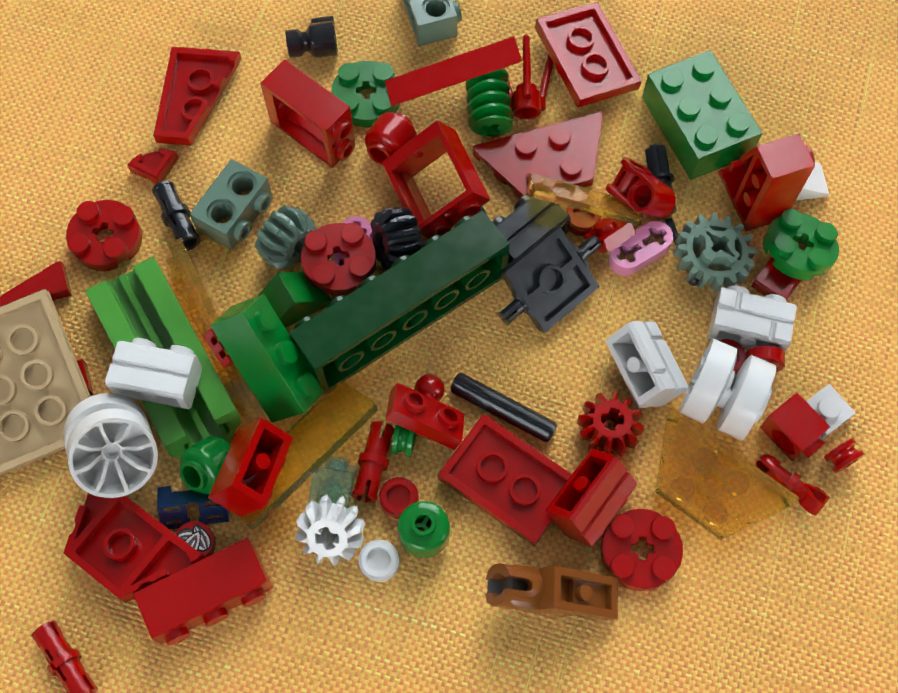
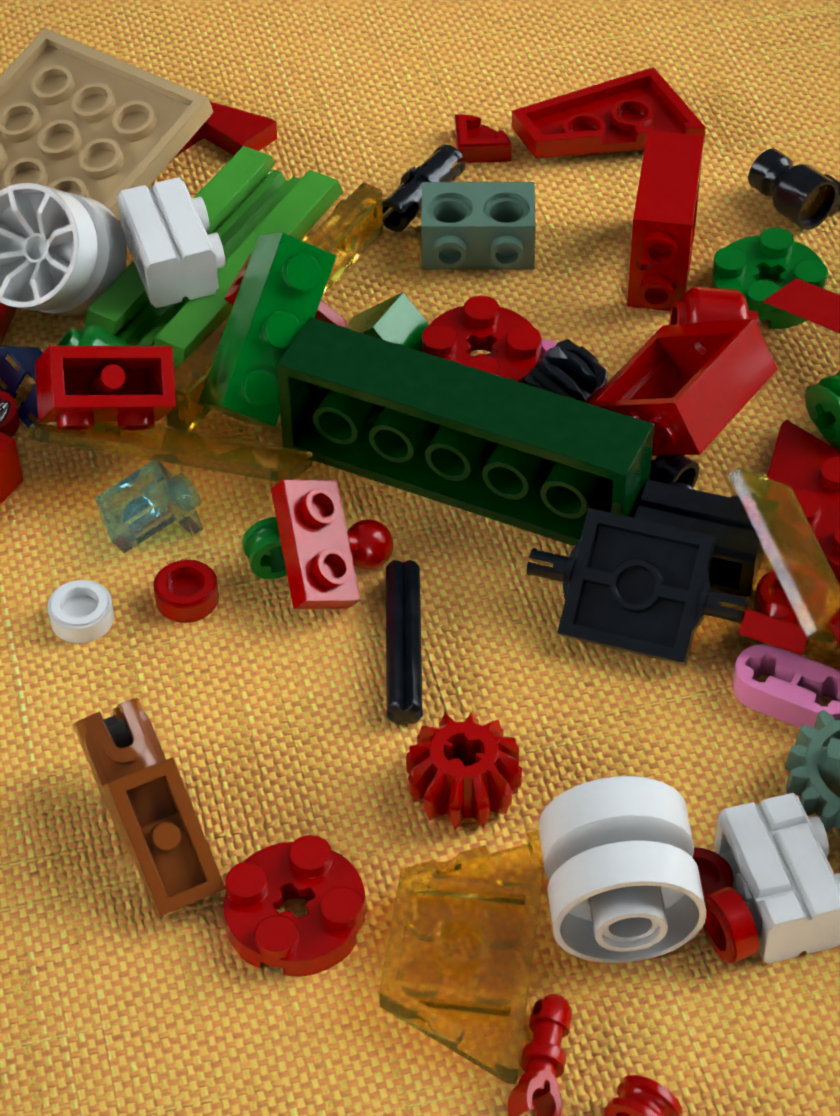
camera: 60 degrees right, 20 degrees down
red plate [66,200,143,271] -> none
sand green gear [254,205,317,270] -> none
white gear [296,494,365,566] -> none
red pin [351,421,395,503] -> none
green head [397,501,450,558] -> none
red plate [437,414,572,547] -> none
red brick [545,448,637,547] -> none
white brick [605,321,689,408] -> none
red brick [760,392,830,462] -> none
white plate [806,384,855,439] -> none

